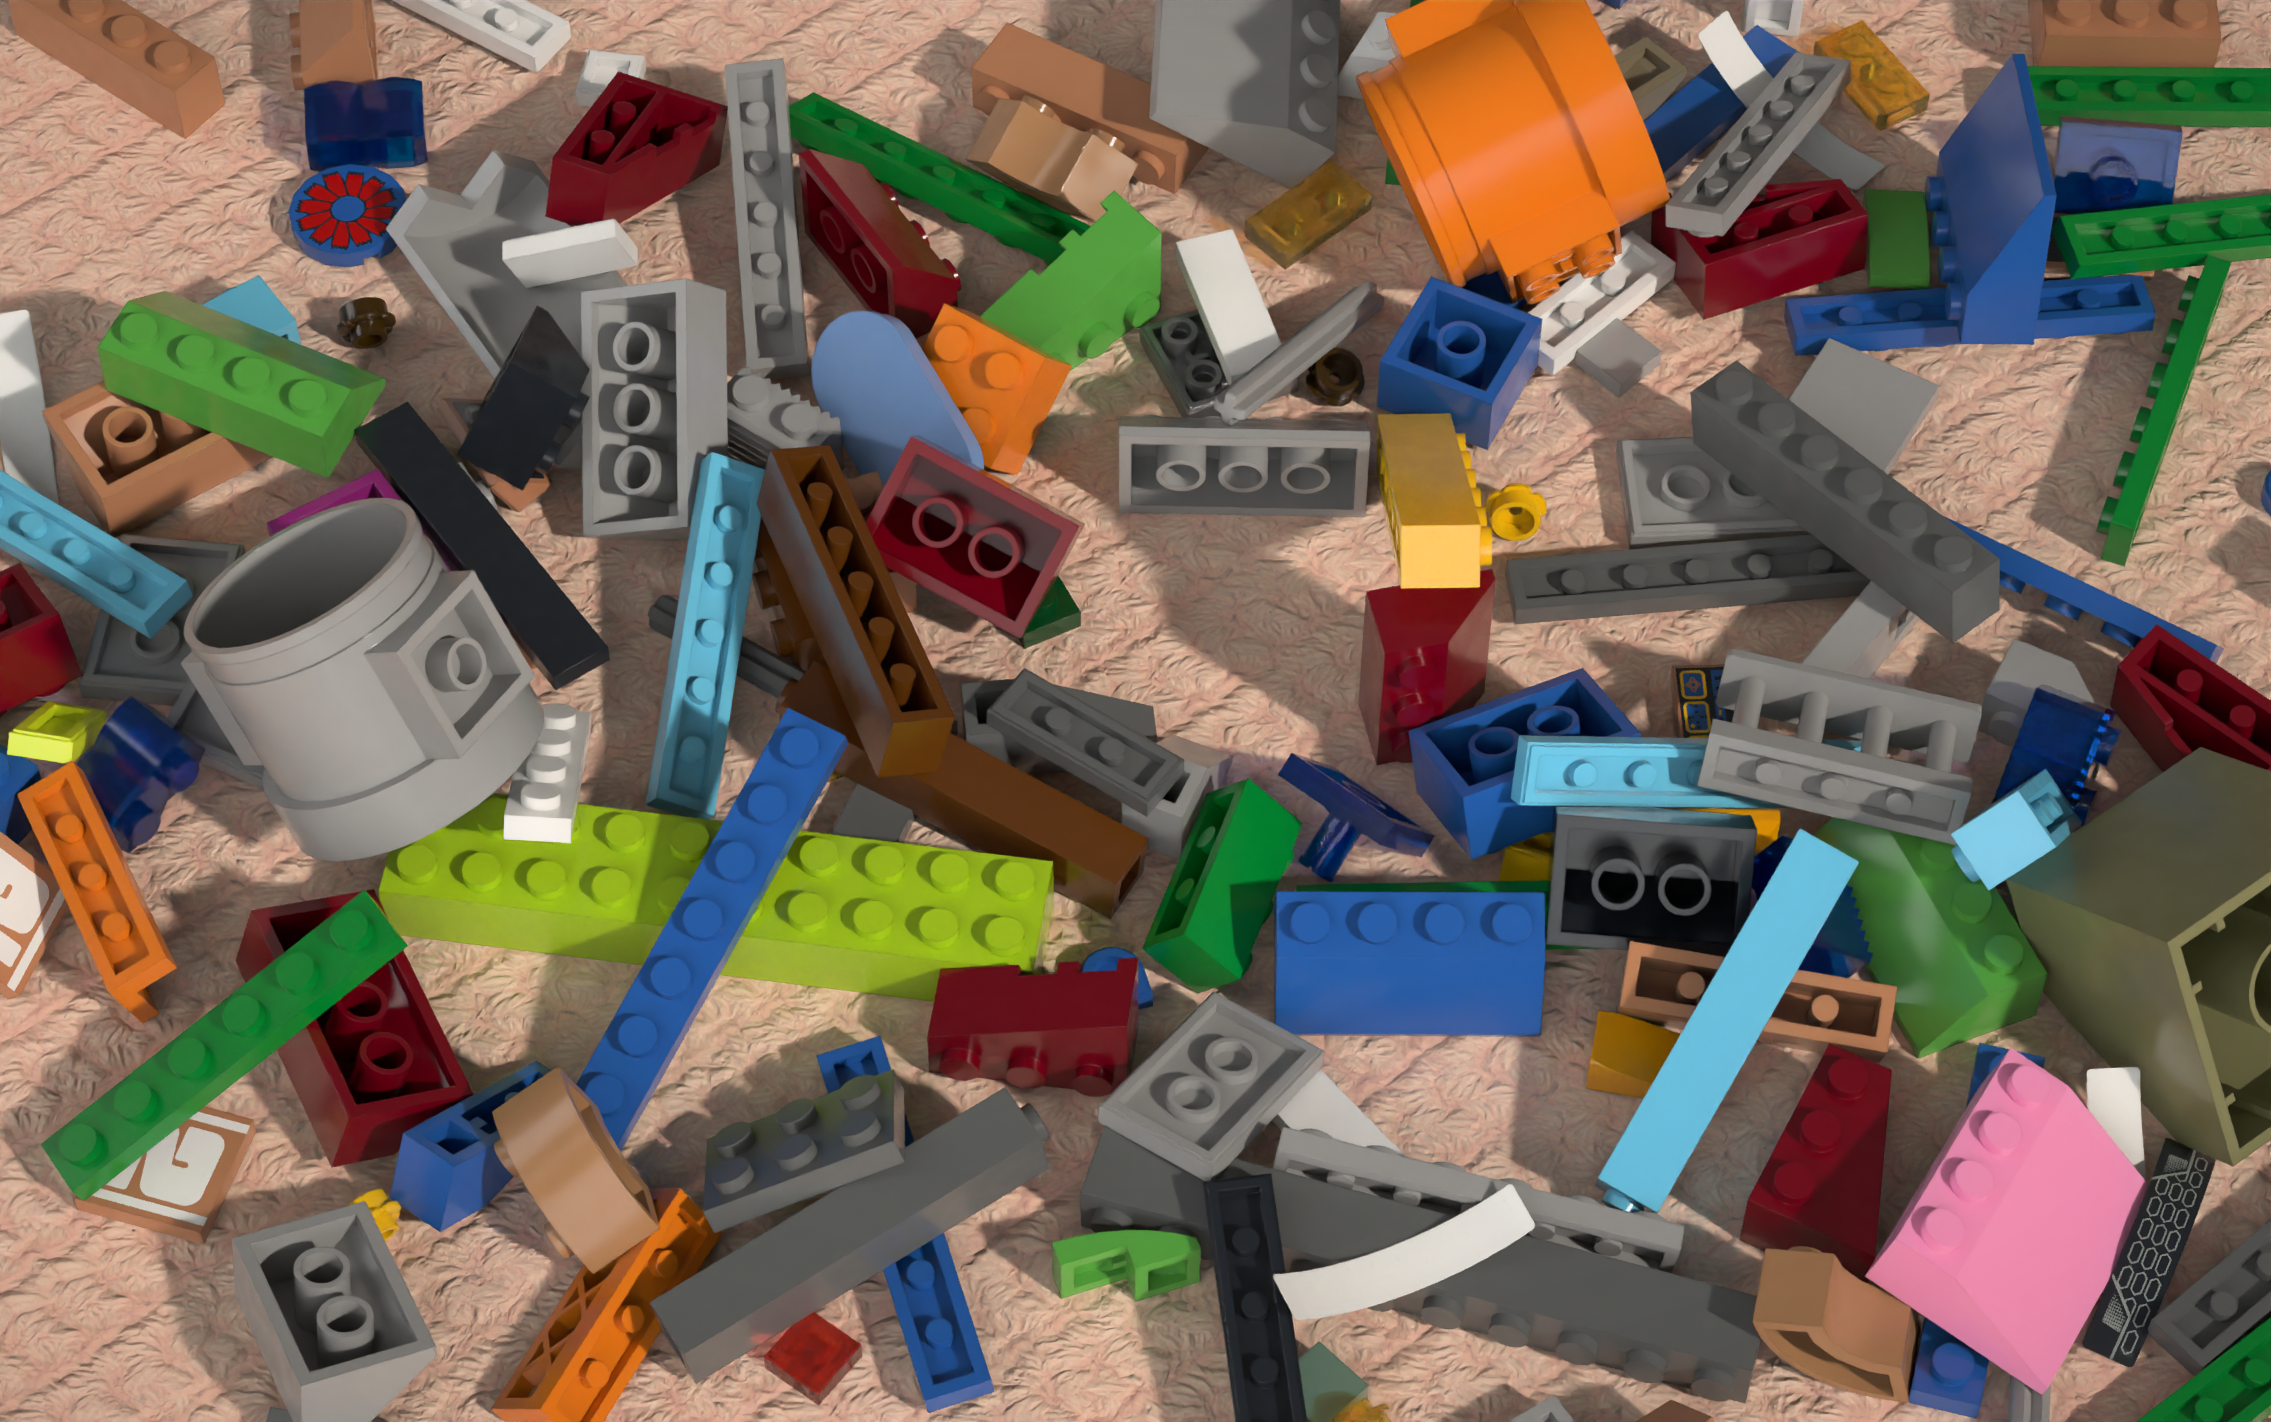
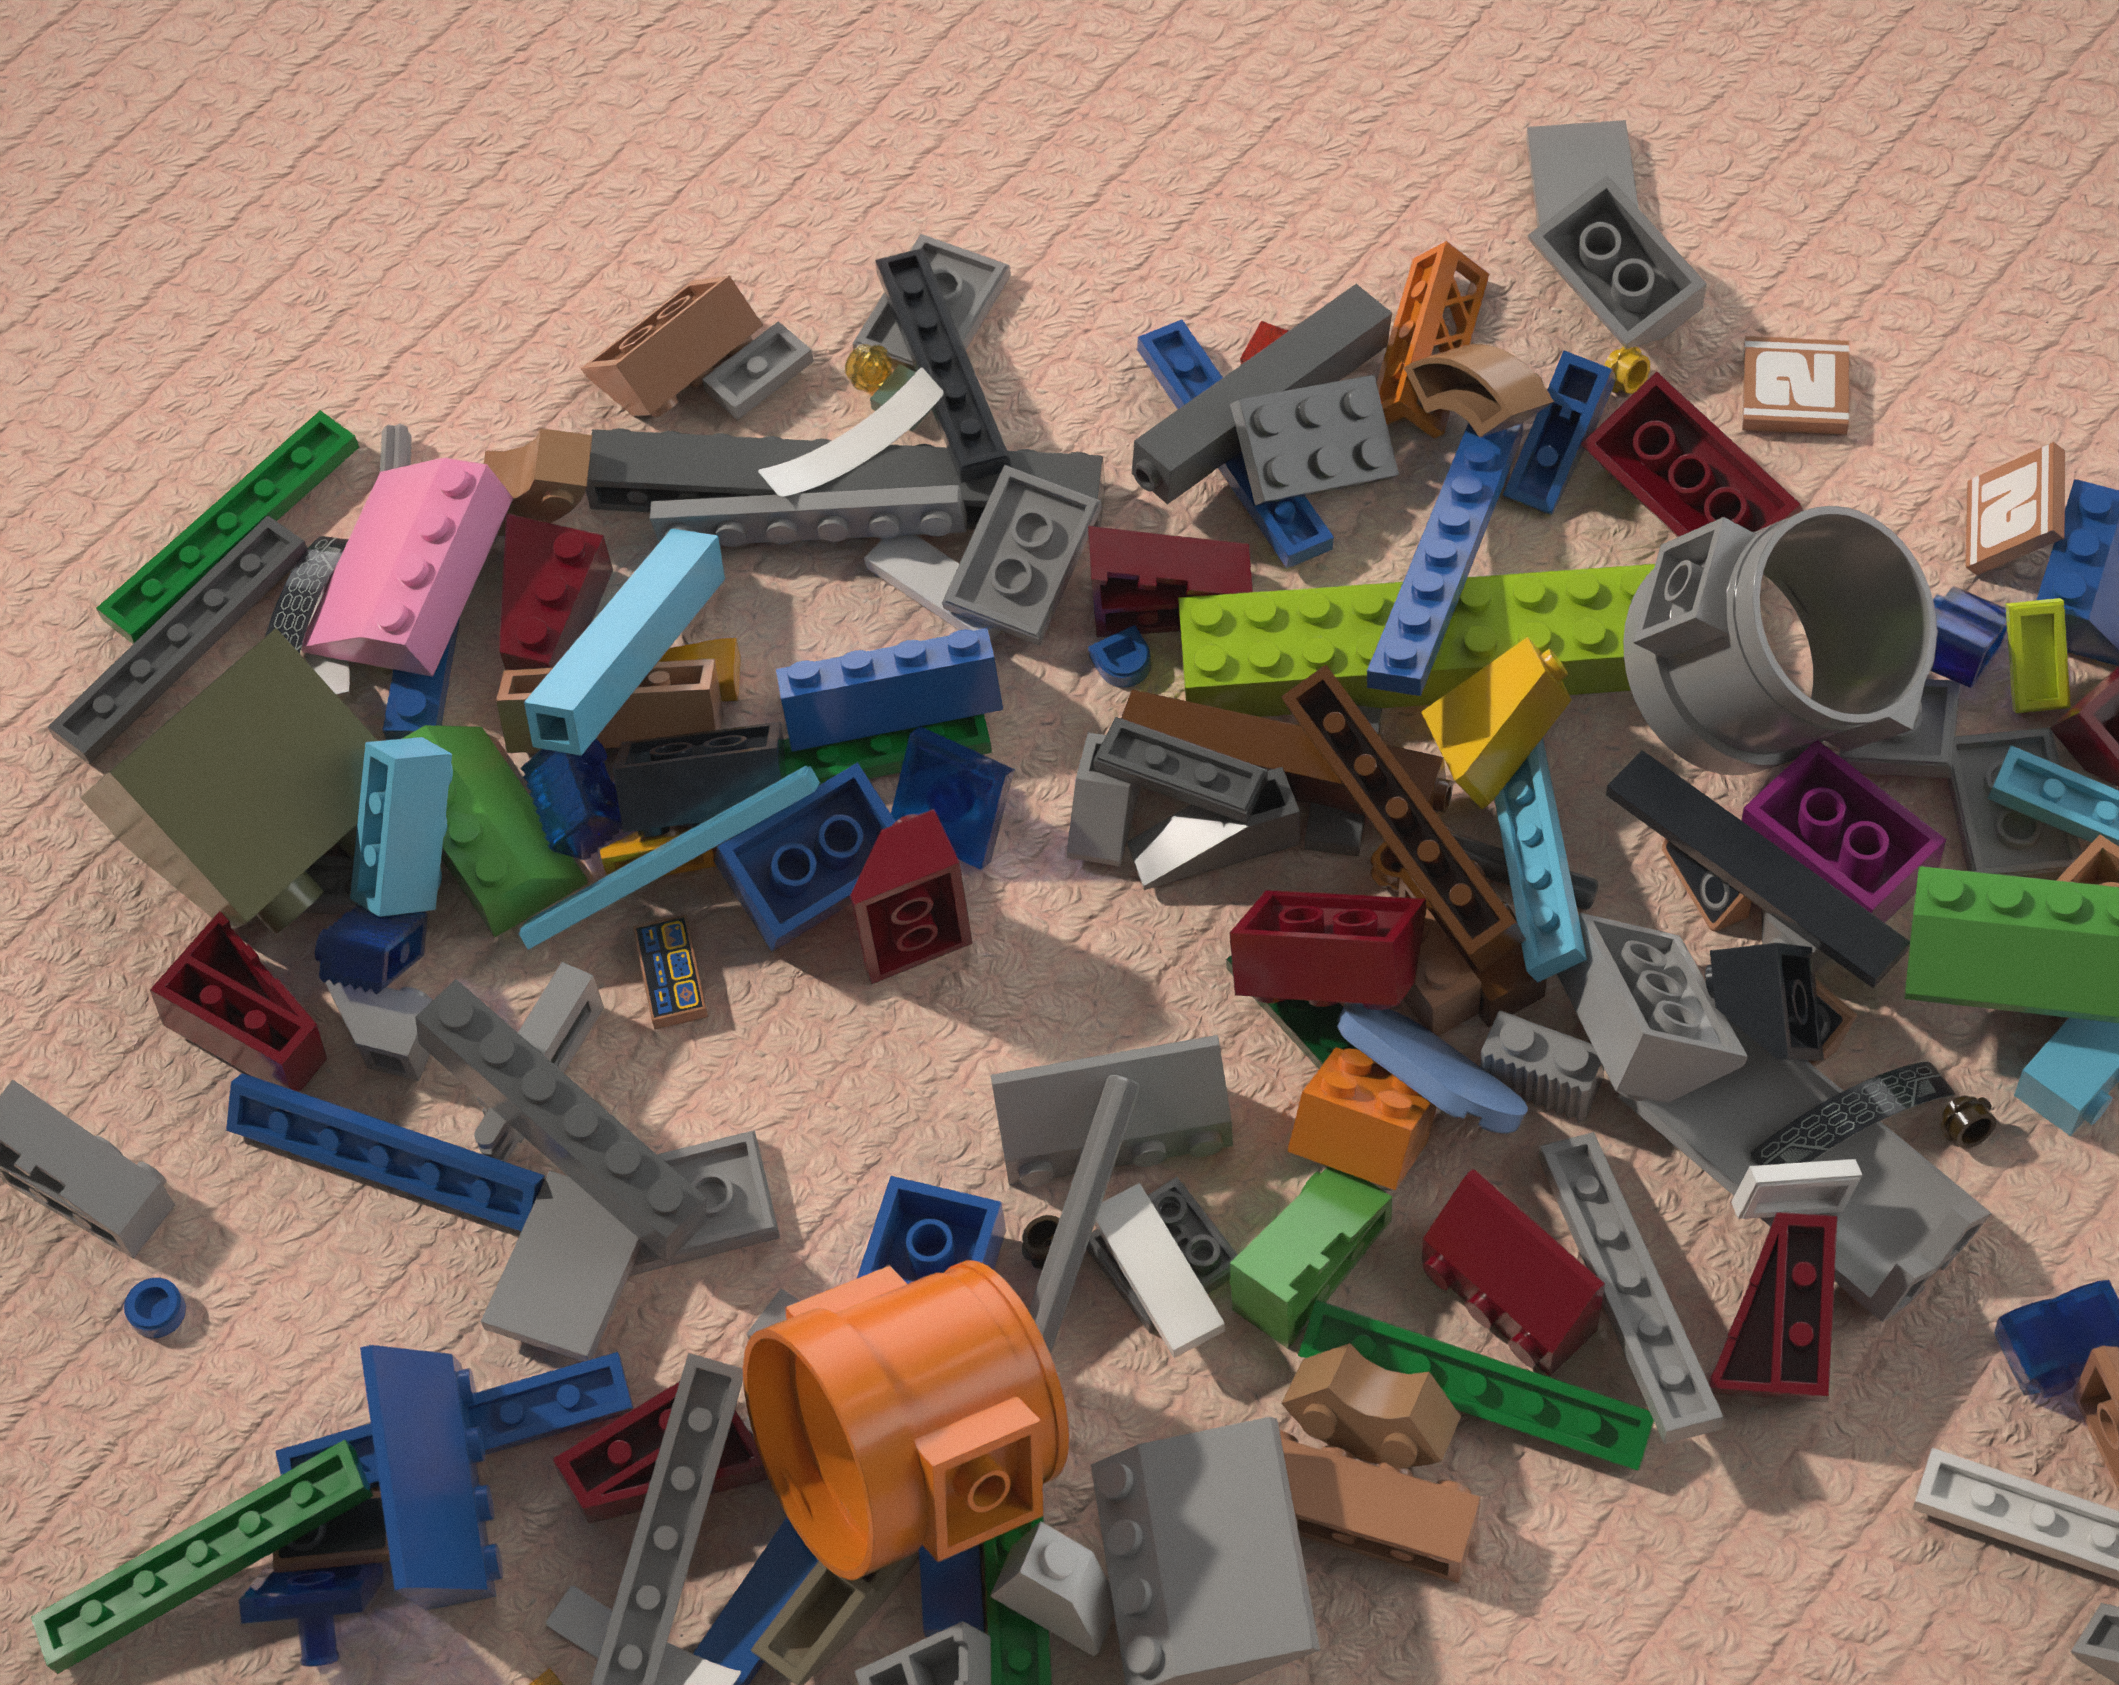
camera: 175 degrees right, 5 degrees up
orange fence [17,761,177,1023] -> none
green plate [41,890,408,1201] -> none
tile [288,164,406,267] -> none
white plate [504,703,591,843] -> none
white tile [576,49,646,107] -> none
bright green slope [1052,1230,1201,1302] -> none
green brick [1142,778,1303,994] -> none
clear yellow plate [1245,161,1372,270] -> none
yellow brick [1376,413,1492,589] -> none
yellow plate [1485,483,1547,541] -> none
dark grey plate [1505,534,1871,625] -> none
light grey fence [1697,648,1982,845] -> none
bright green slope [1863,189,1930,289] -> none
green plate [2096,255,2231,567] -> none
none -> yellow slope [1421,637,1572,809]
none -> black sticker [1751,1061,1955,1166]

